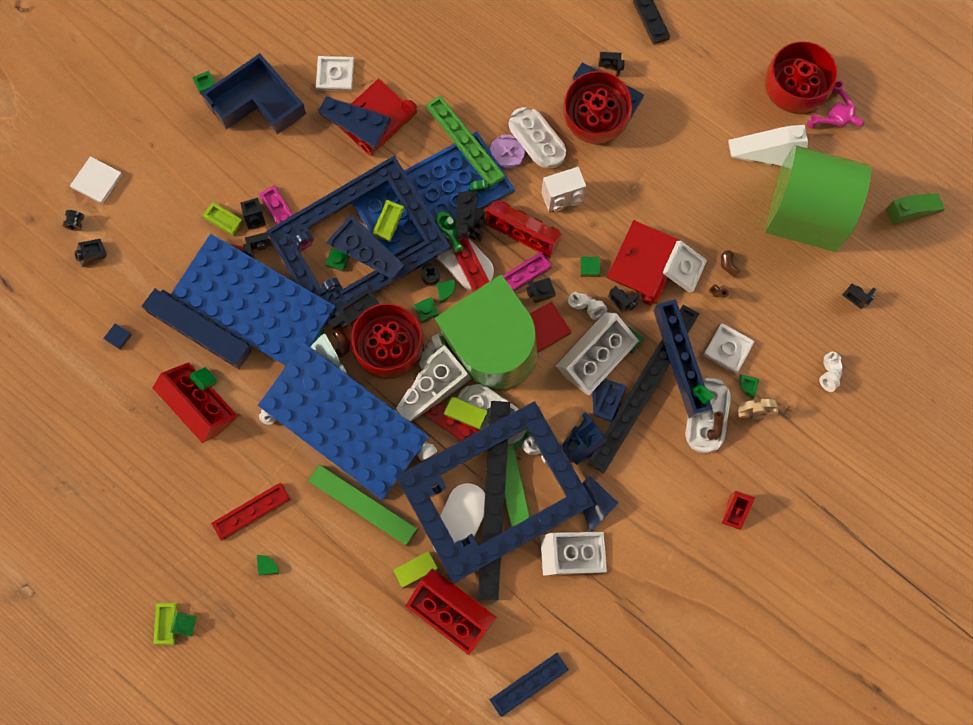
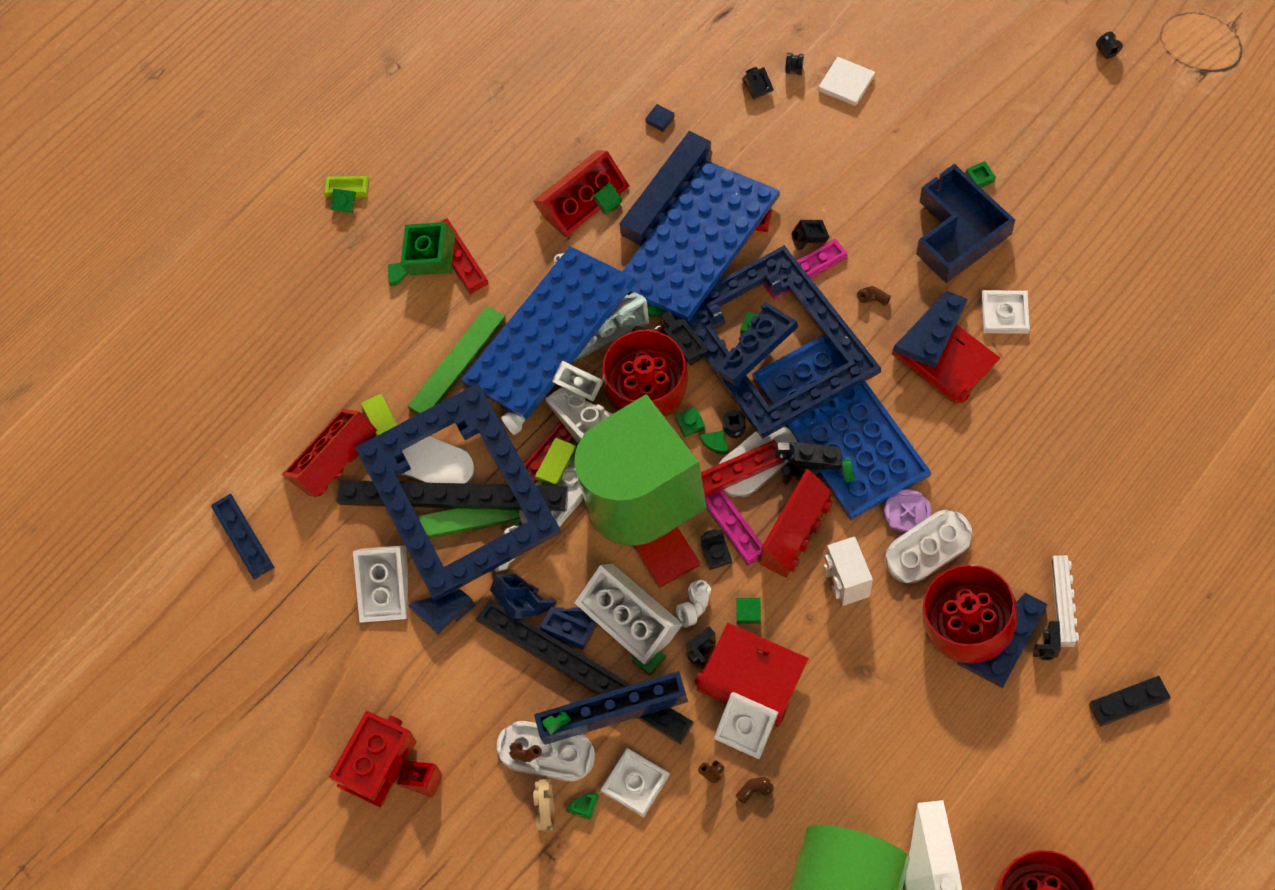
camera: 100 degrees right, 10 degrees down
lime tile [202,202,244,237] -> none
black bracket [243,232,271,259] -> none
lime tile [372,200,405,242] -> none
bright green tile [426,95,505,188] -> none
green piece [435,211,463,252] -> none
none -> red torso [329,710,417,808]
none -> green brick [400,222,455,275]
none -> white slope [552,361,603,401]
none -> reddish brown arm [857,286,891,306]
none -> white piece [1051,555,1079,647]

